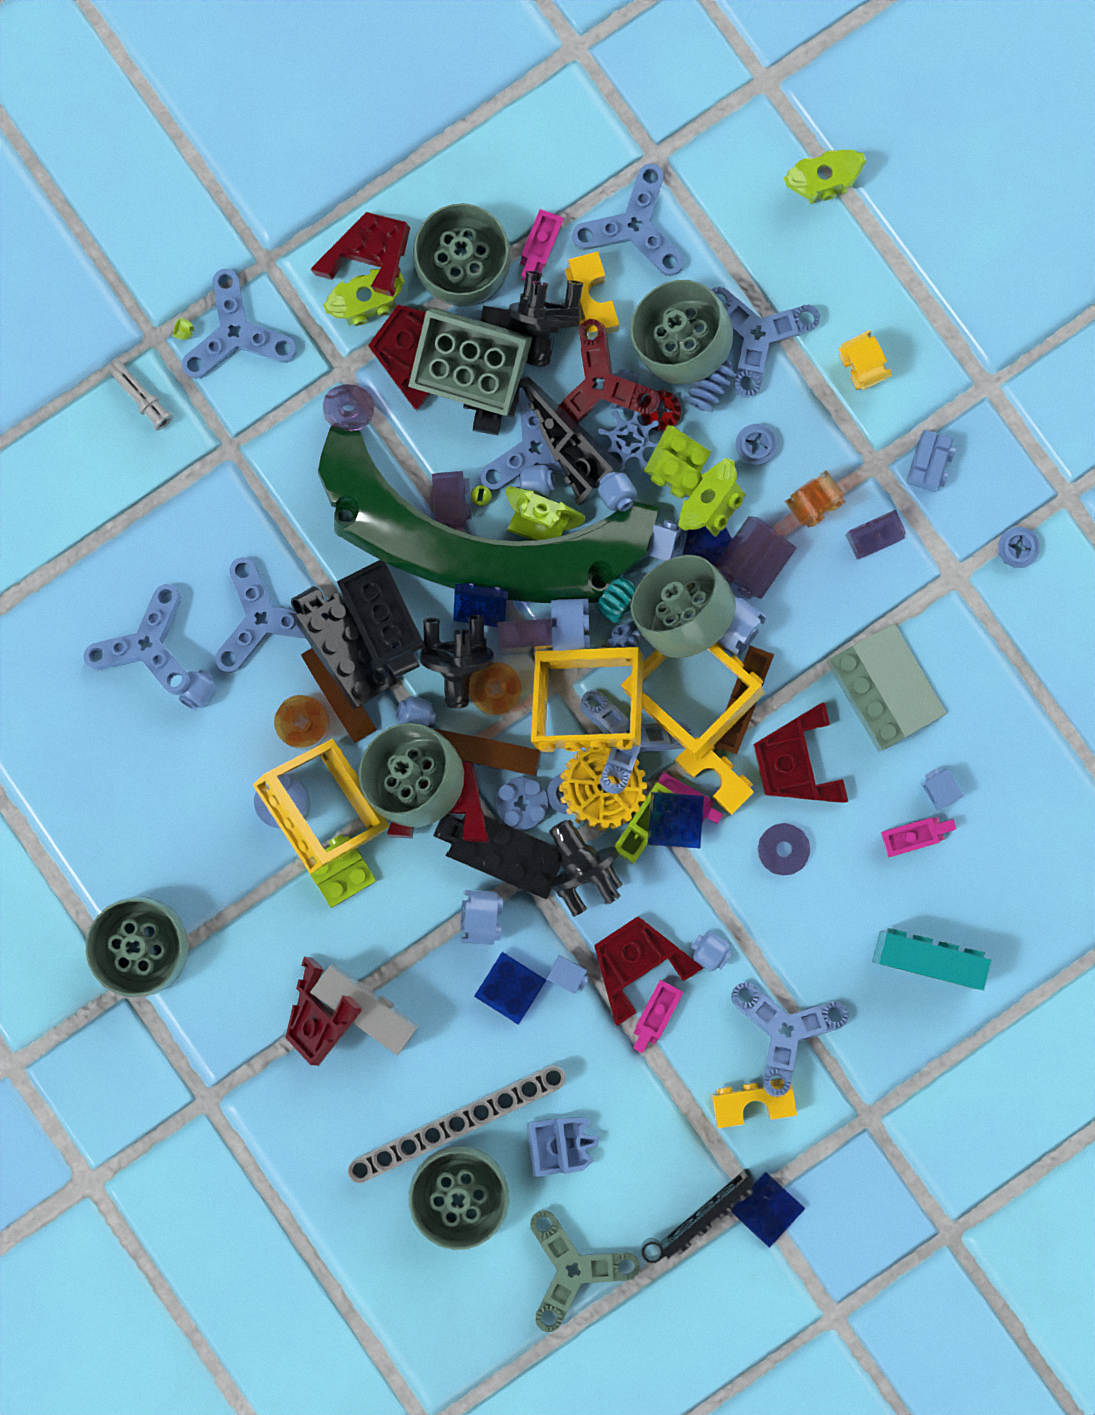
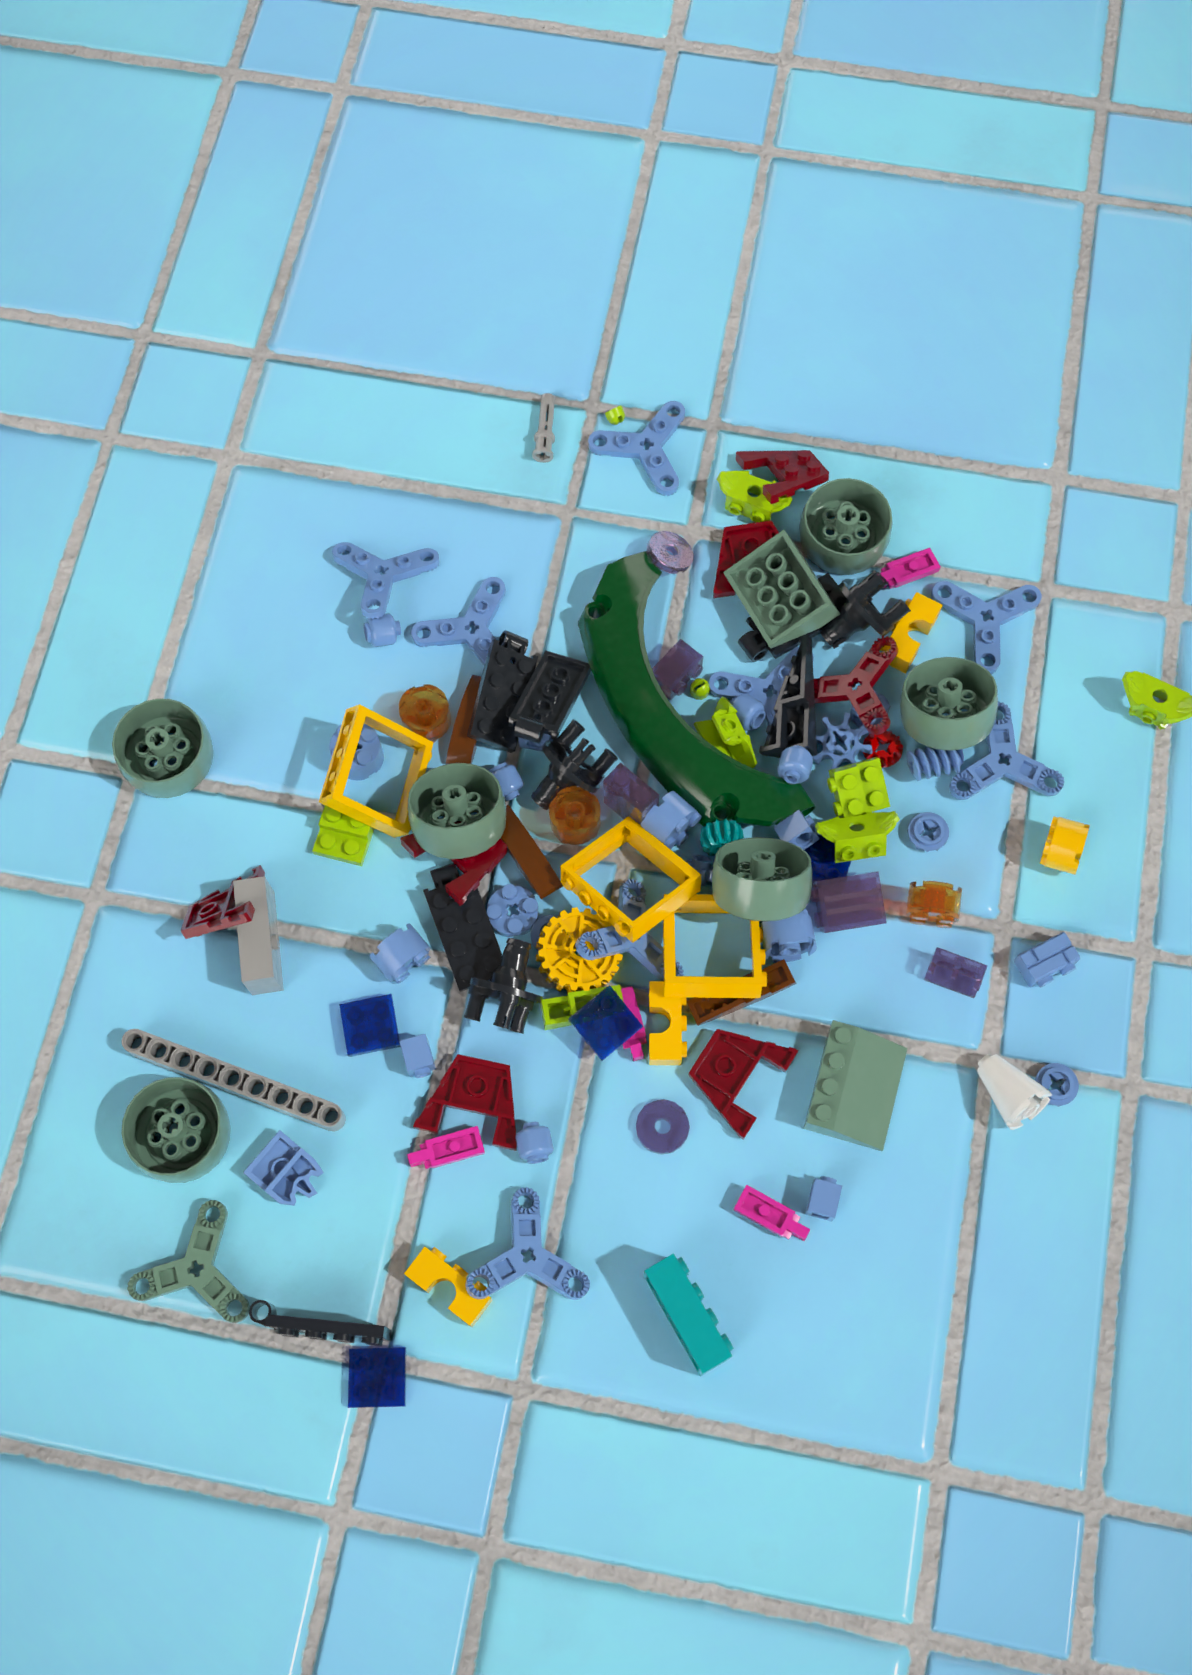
camera: 45 degrees right, 15 degrees down
clear blue tile [453,583,508,629] -> none
none -> white cone [977,1054,1052,1130]

